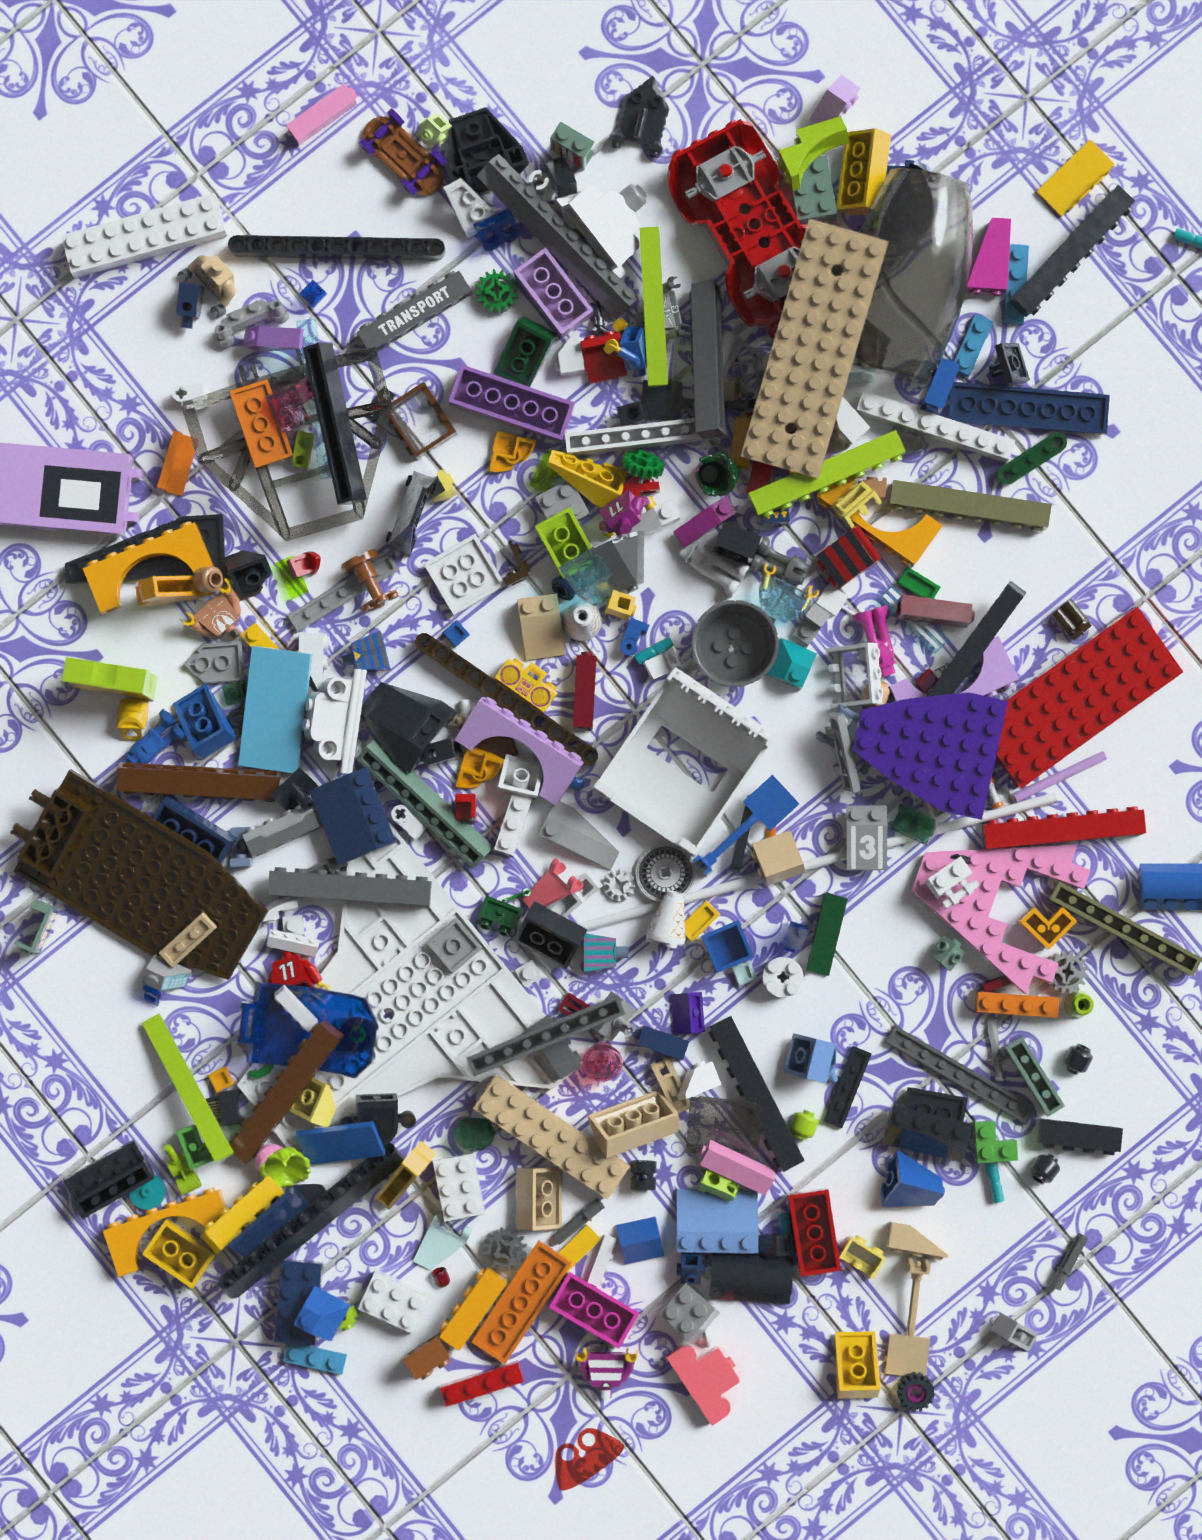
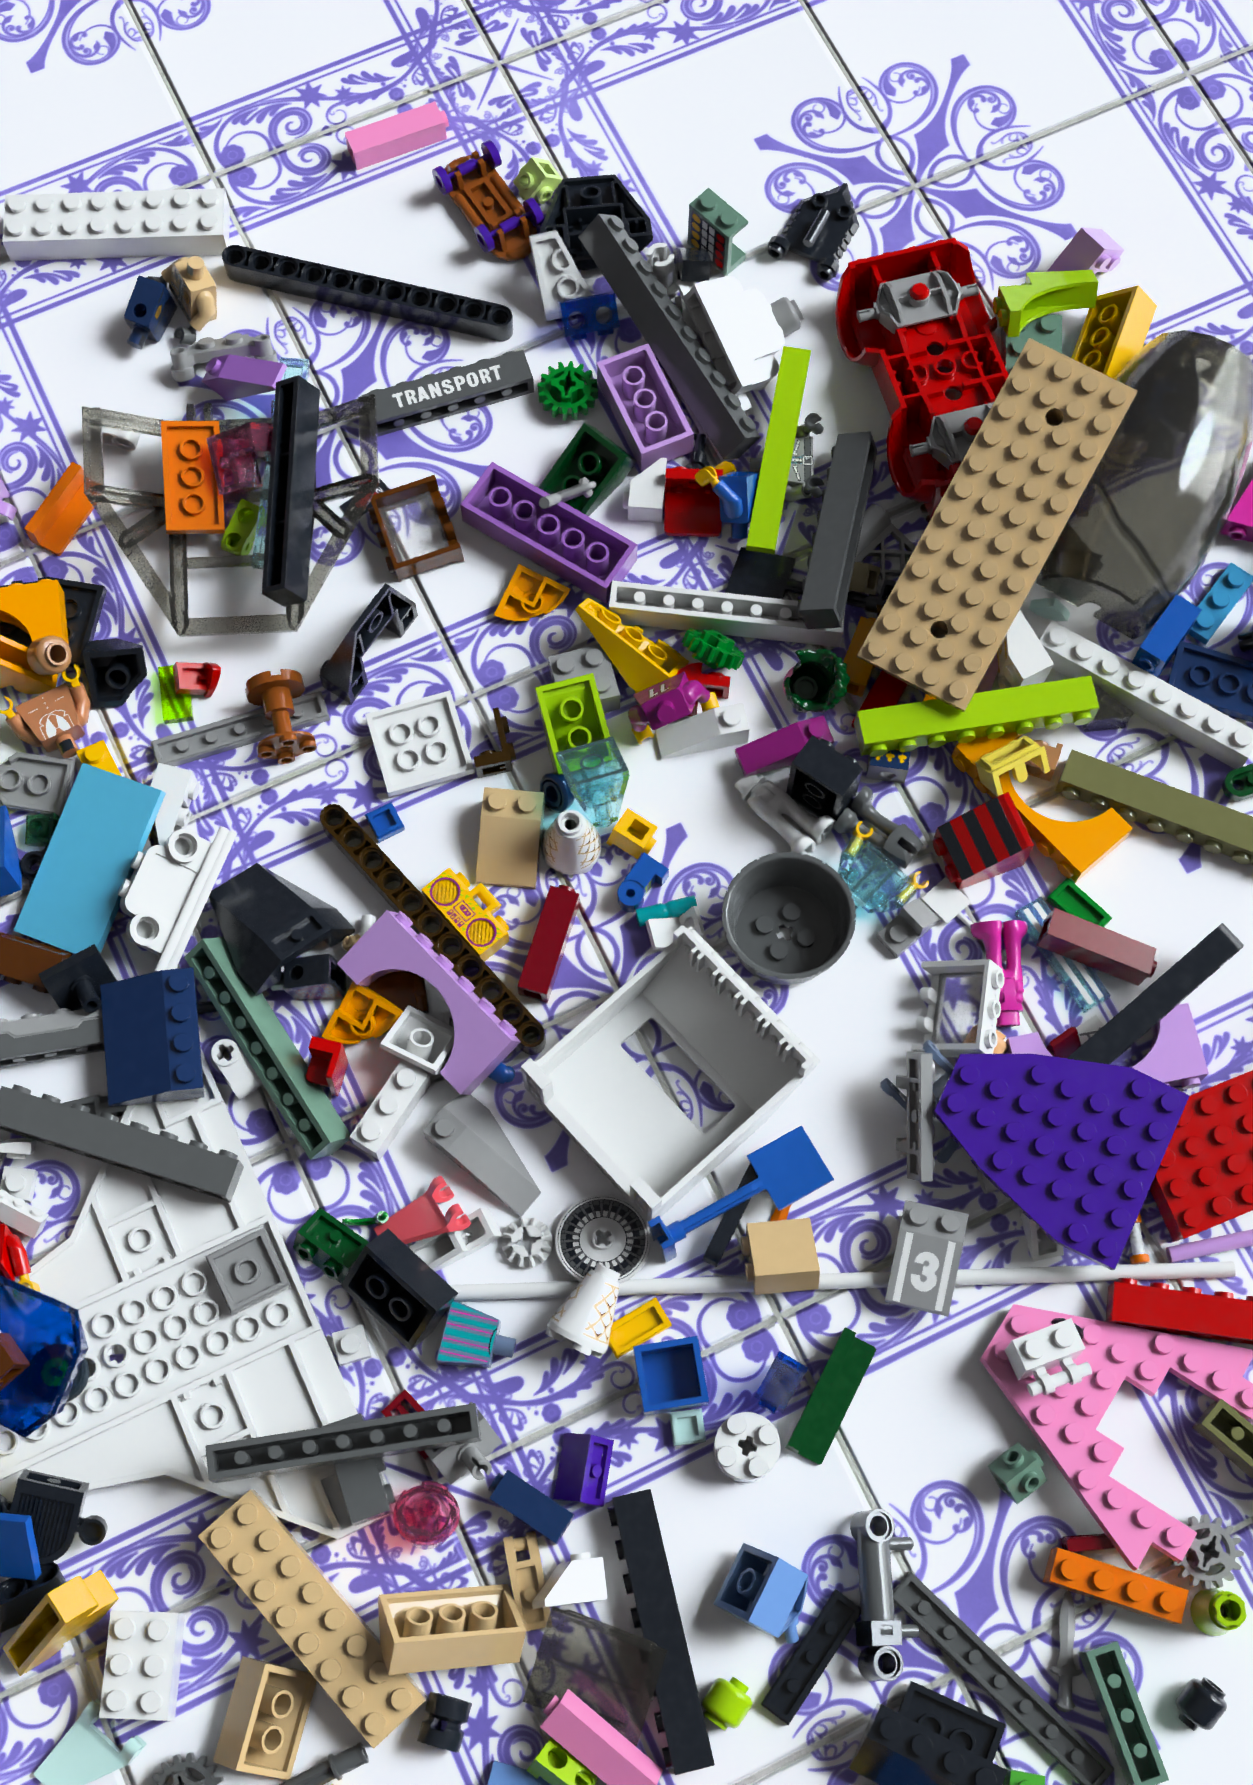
camera: 15 degrees right, 15 degrees down
clear blue tile [299,279,328,308] -> none
torso [342,631,391,672] -> none
light yellow plate [432,469,456,501] -> none
clear green plate [454,1117,495,1151] -> none
clear neon green tile [529,449,558,493] -> none
dark grey slope [595,531,644,594] -> none
black brick [617,401,649,426] -> none
teal slope [766,637,817,690] -> none
clear green panel [891,803,936,846] -> none
light orange brick [1017,907,1077,950] -> none
none -> light grey piece [539,477,596,509]
none -> dark grey piece [850,1509,919,1682]

